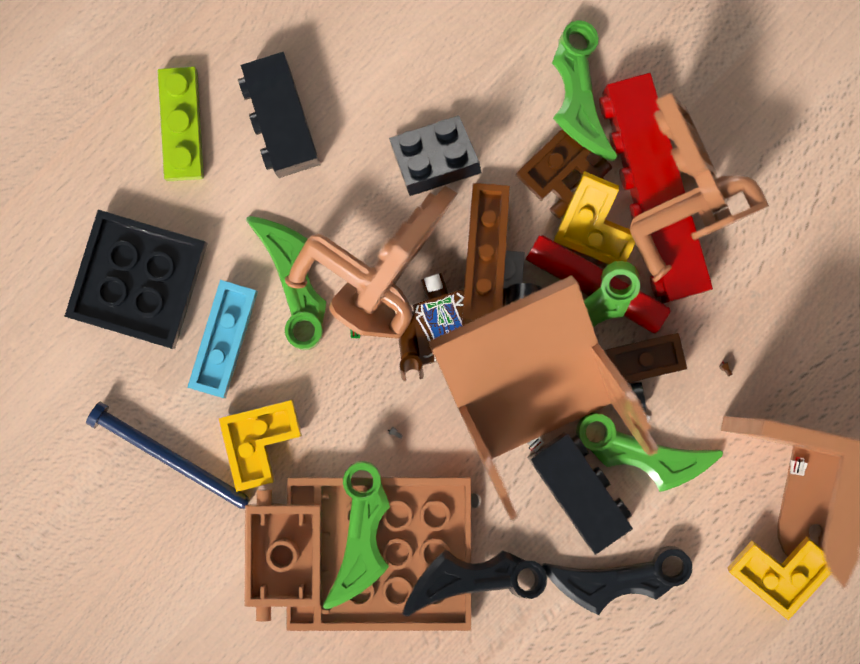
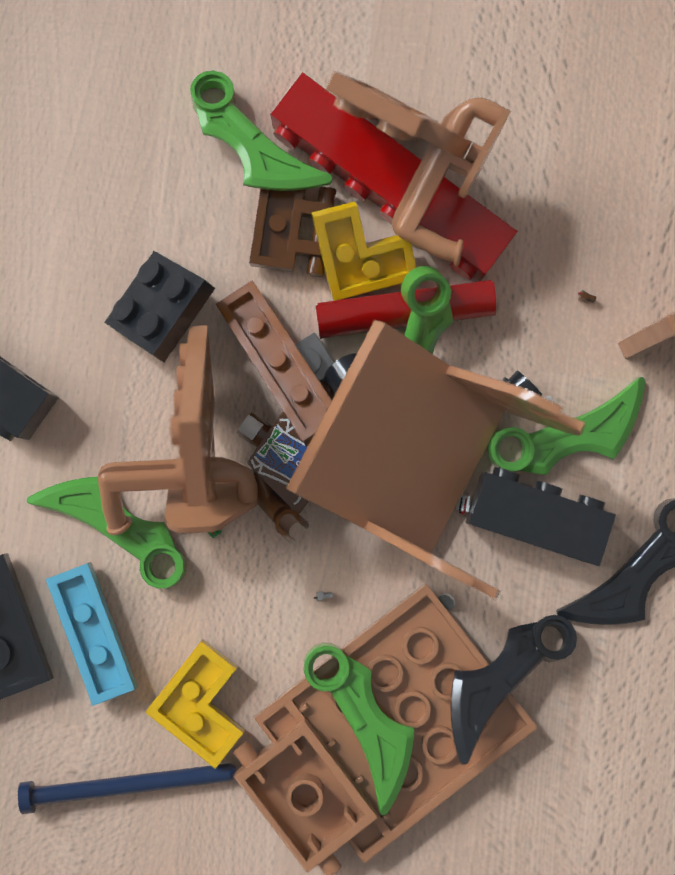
camera: 30 degrees left, 0 degrees up
reddish brown plate [604,333,688,383] -> none

